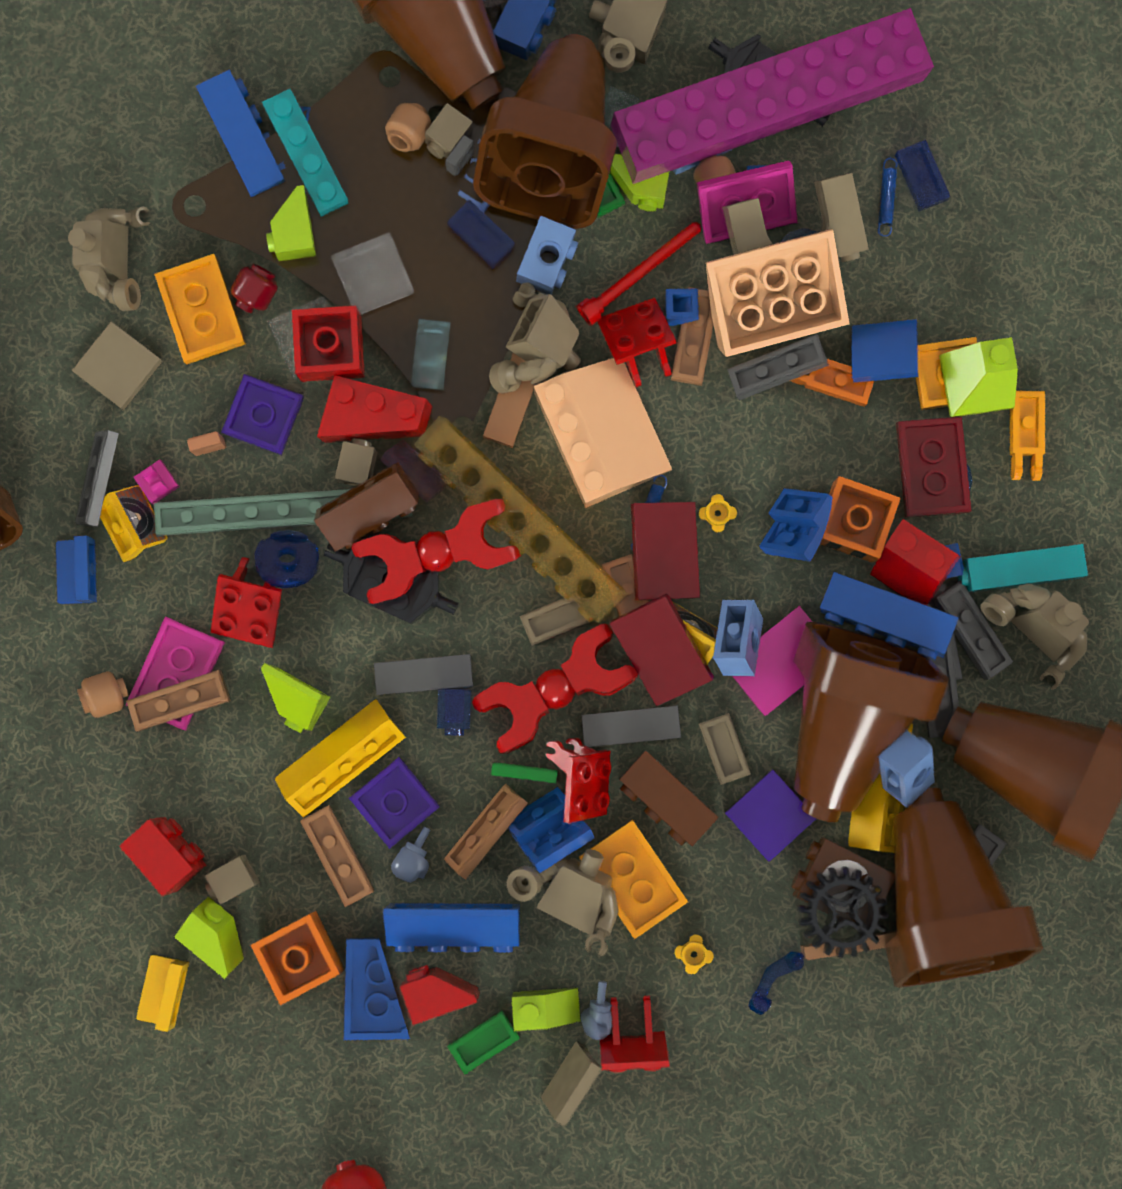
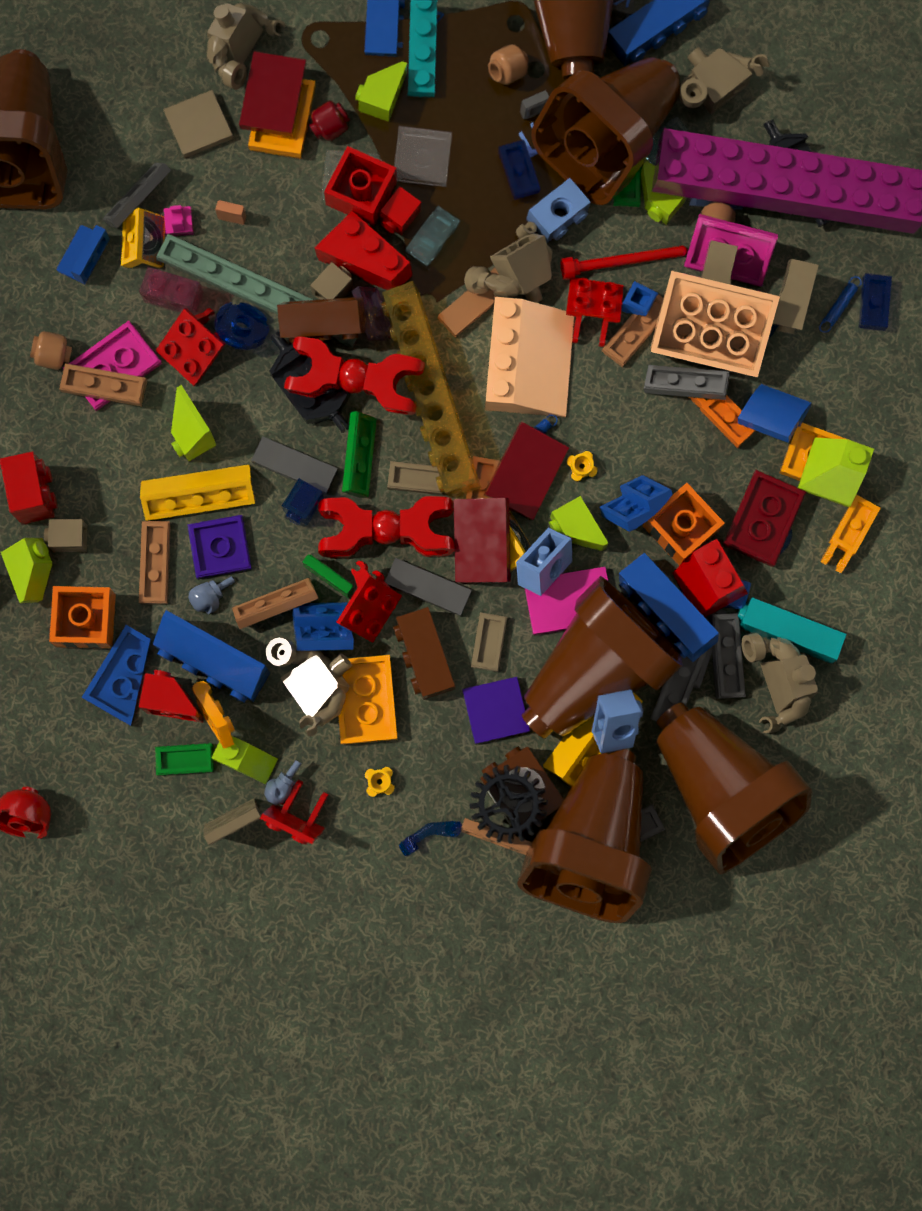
camera: 20 degrees right, 5 degrees down
dark purple tile [221,374,304,455] -> none
dark tan brick [425,103,473,159] -> none
none -> clear pink brick [139,267,204,315]
none -> light orange hinge [192,681,235,749]
none -> dark red tile [239,51,307,137]
none -> green tile [342,411,377,498]
none -> red brick [380,186,421,236]
none -> lime slope [549,496,608,551]

